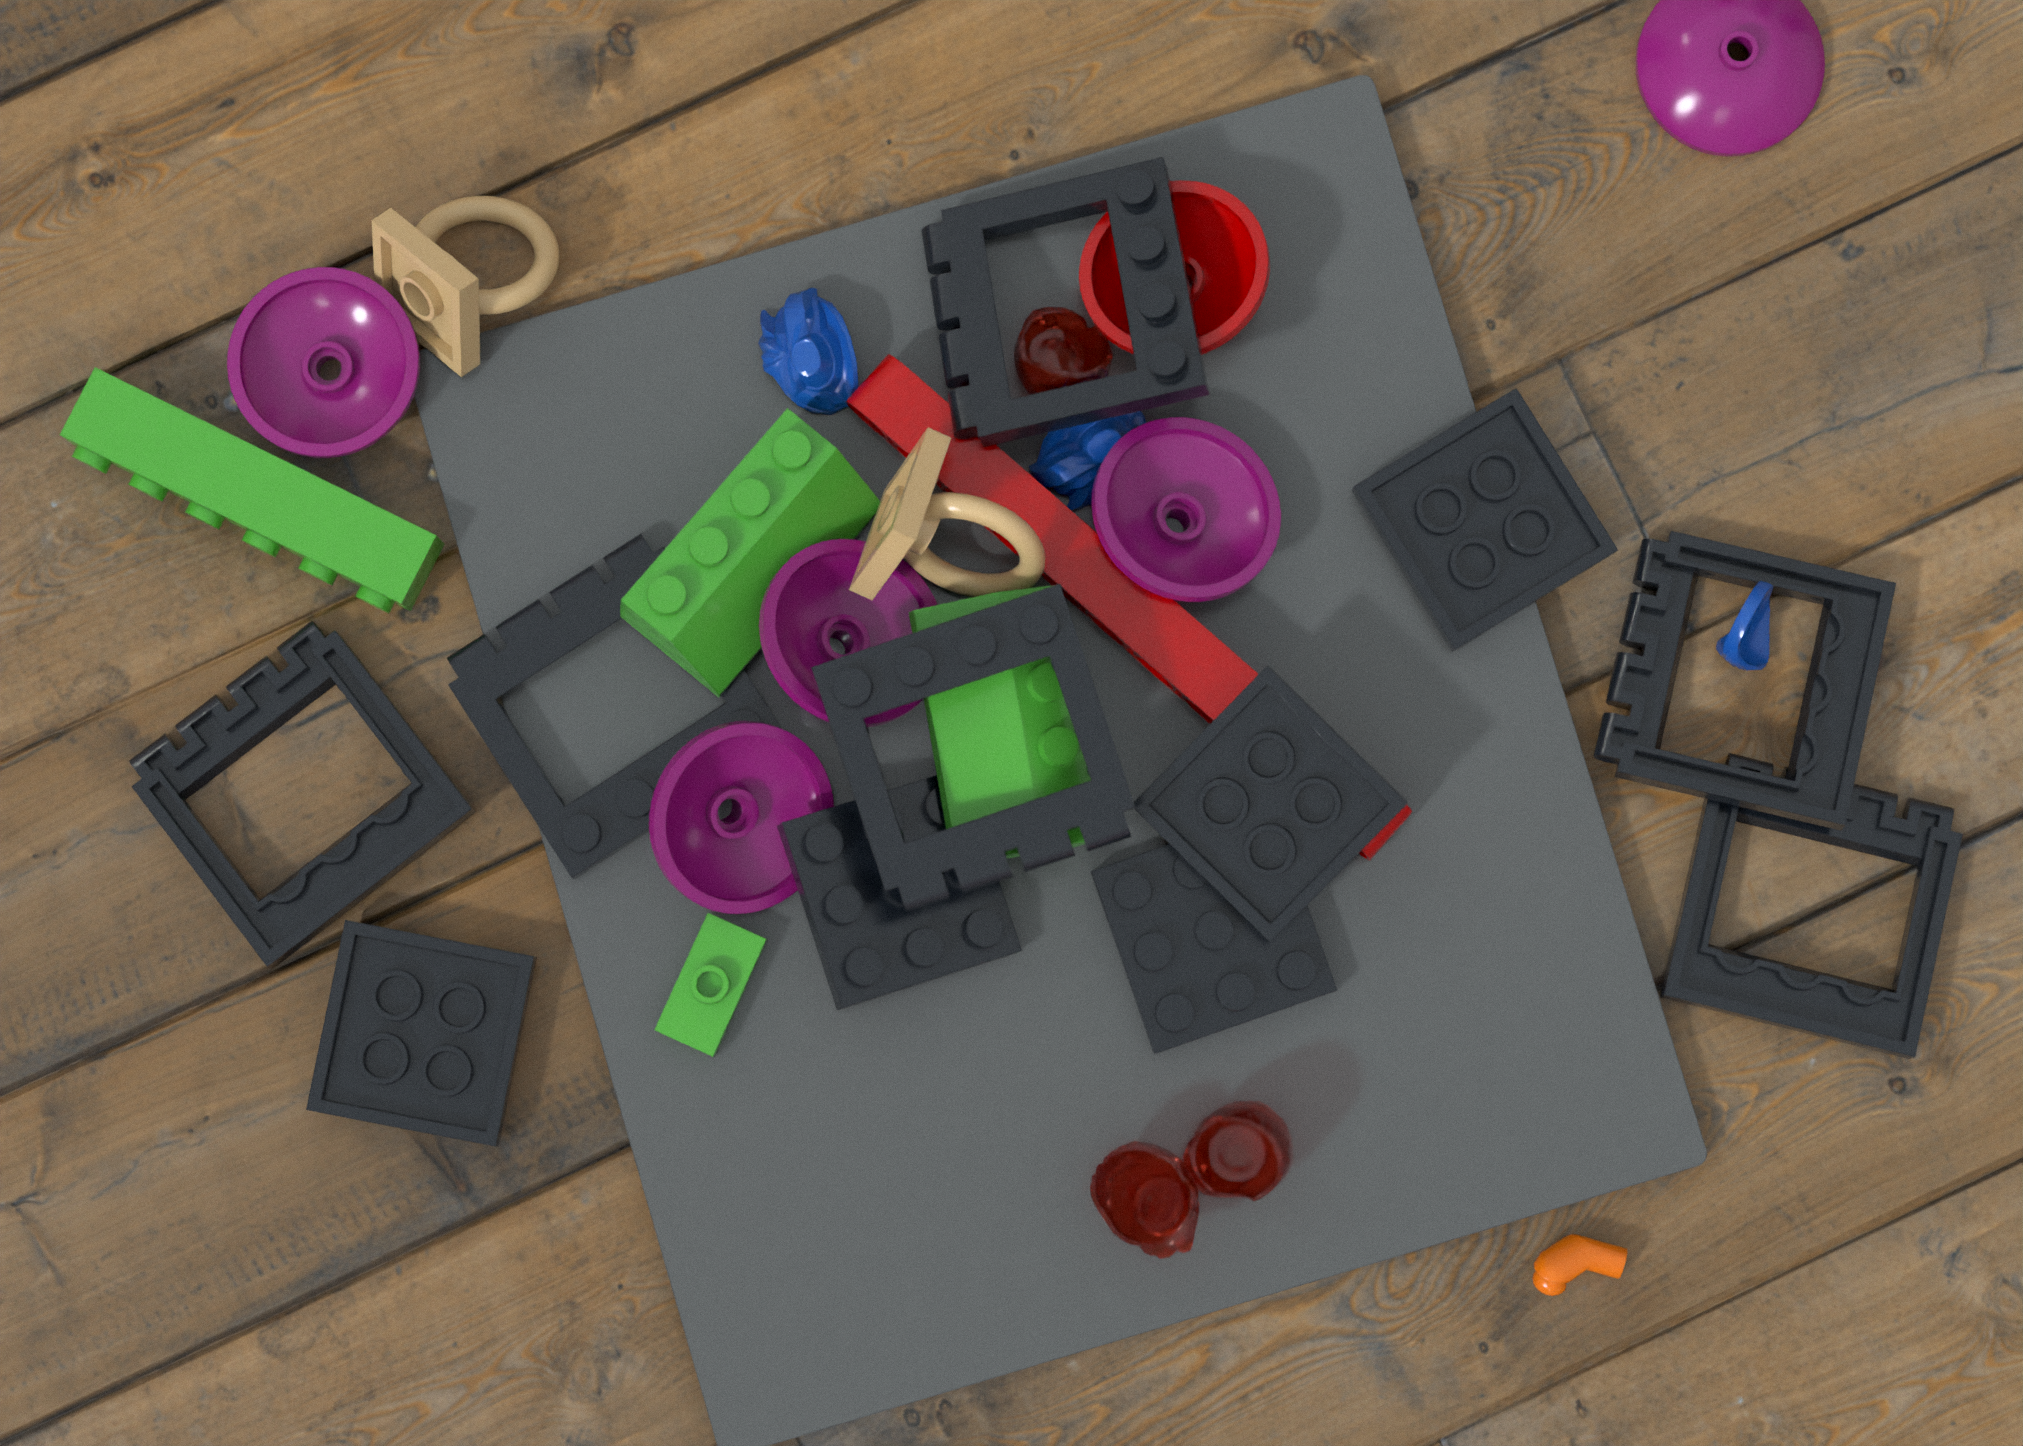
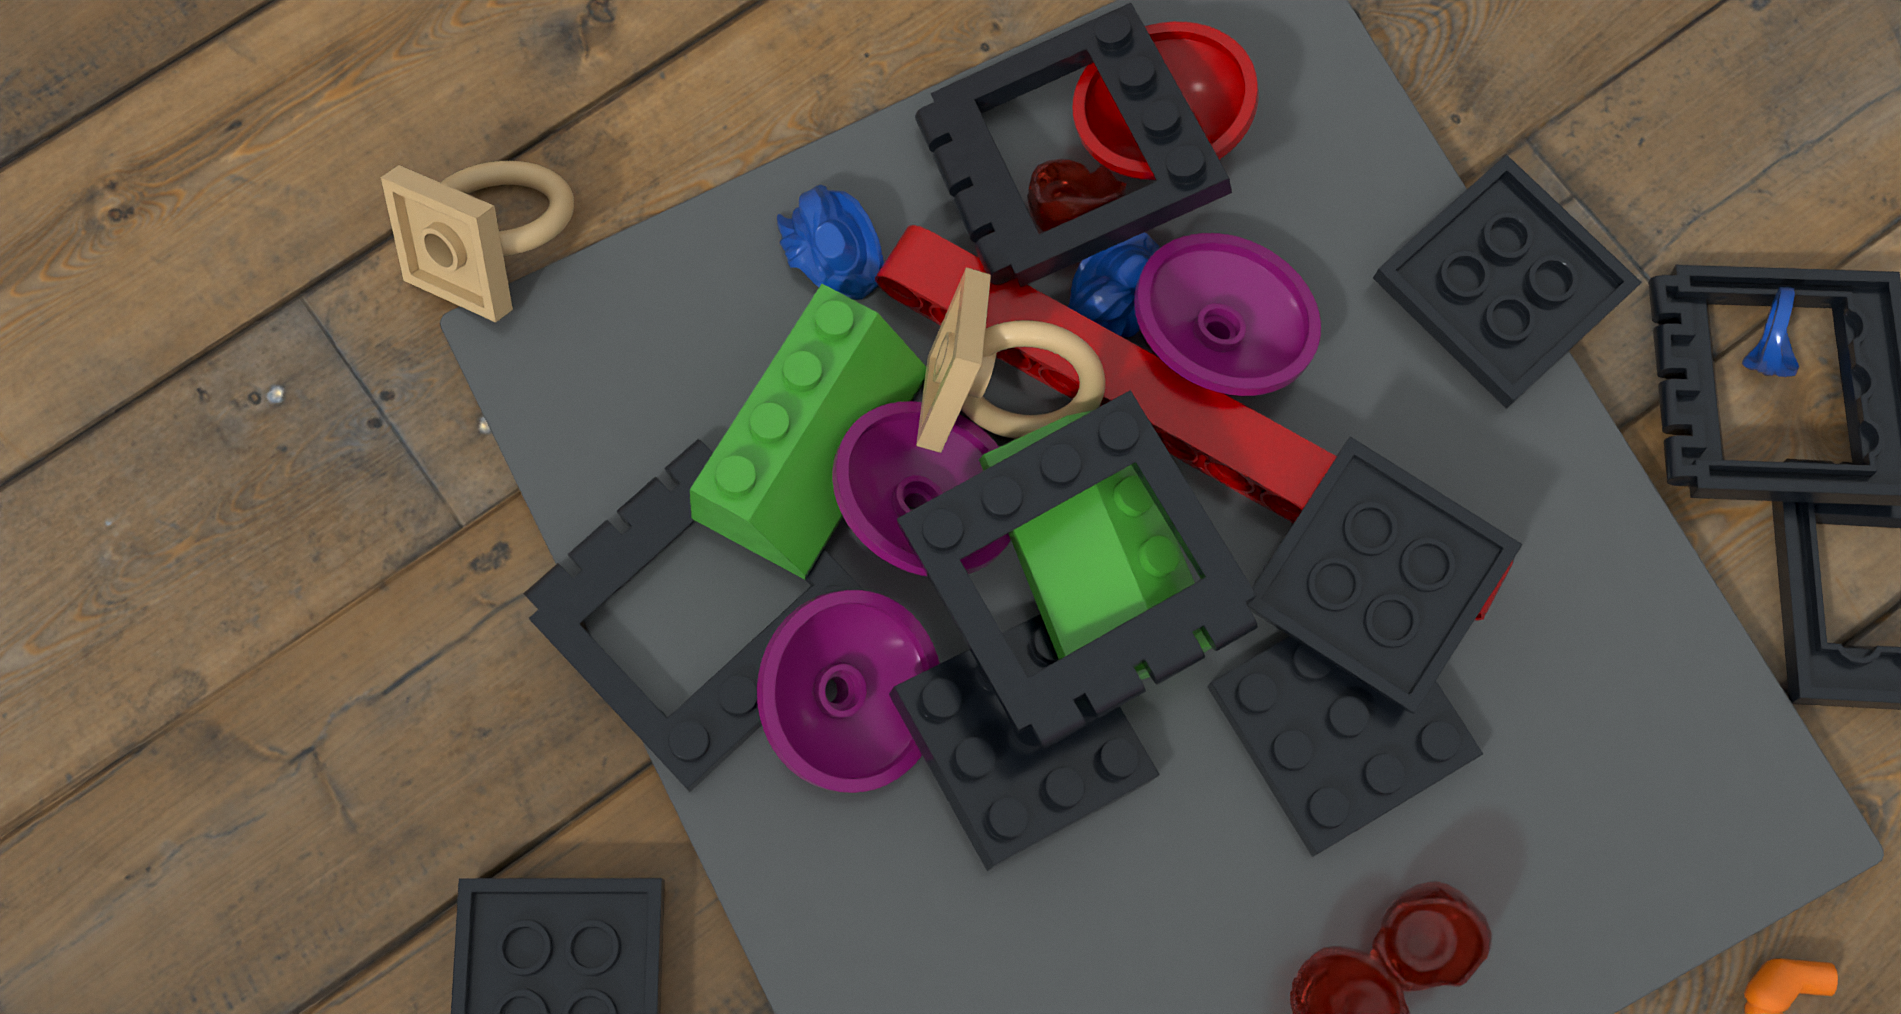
camera: 15 degrees left, 10 degrees down
bright green brick [60,367,445,613] -> none
black hinge [129,620,476,969] -> none
magenta dish [227,267,420,458] -> none
bright green plate [654,913,767,1057] -> none

